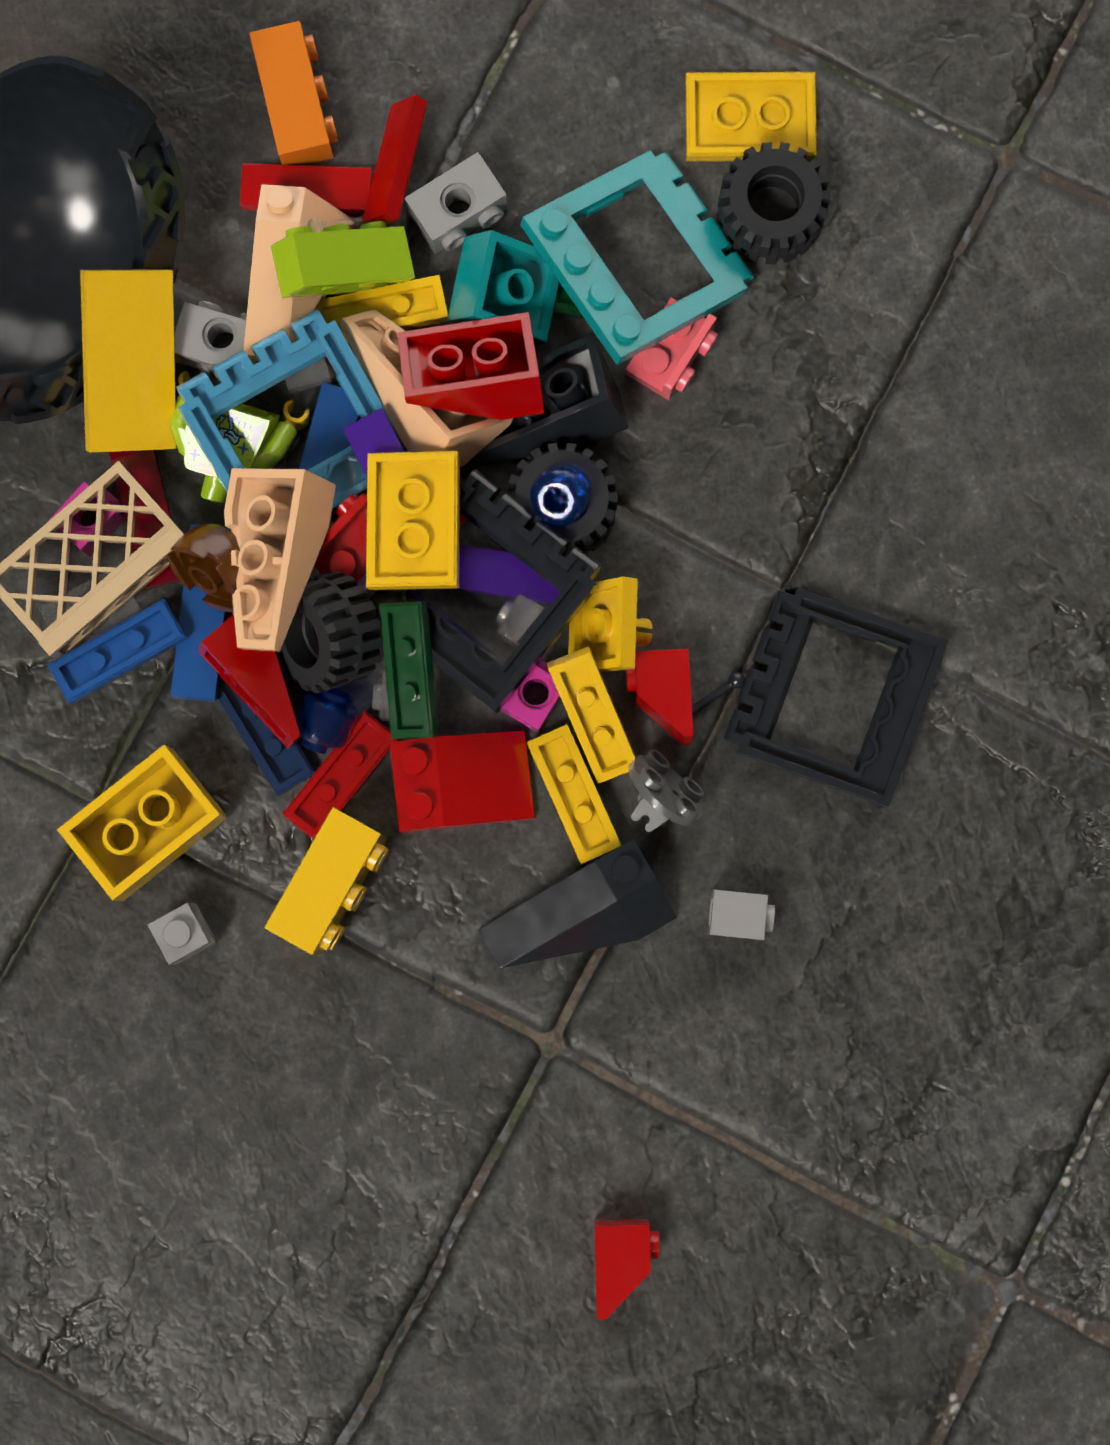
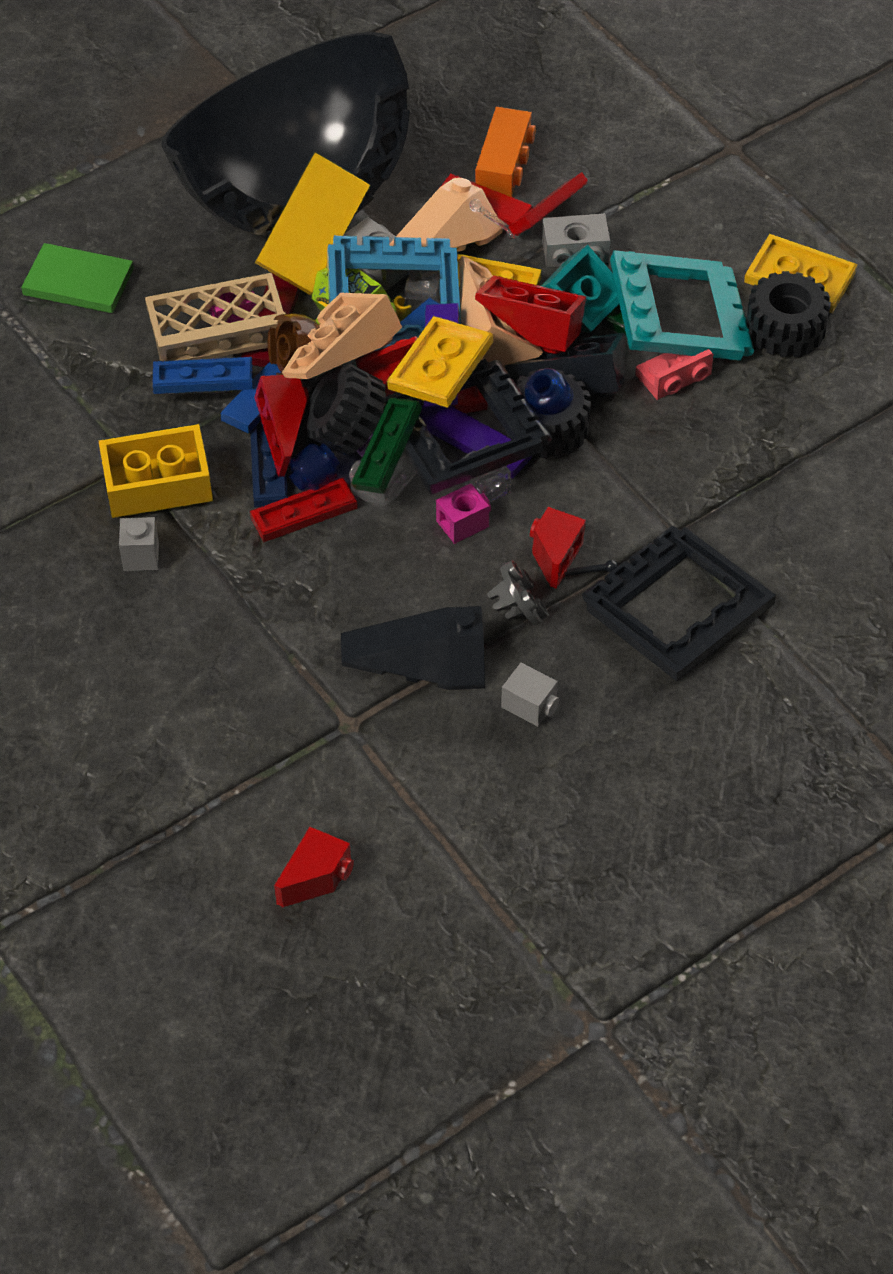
camera: 25 degrees right, 30 degrees down
yellow brick [264,807,390,955] -> none
lime brick [271,221,415,298] -> none
red slope [390,731,535,834] -> none
yellow plate [527,724,622,865] -> none
yellow plate [547,646,636,784] -> none
yellow tile [568,577,653,673] -> none

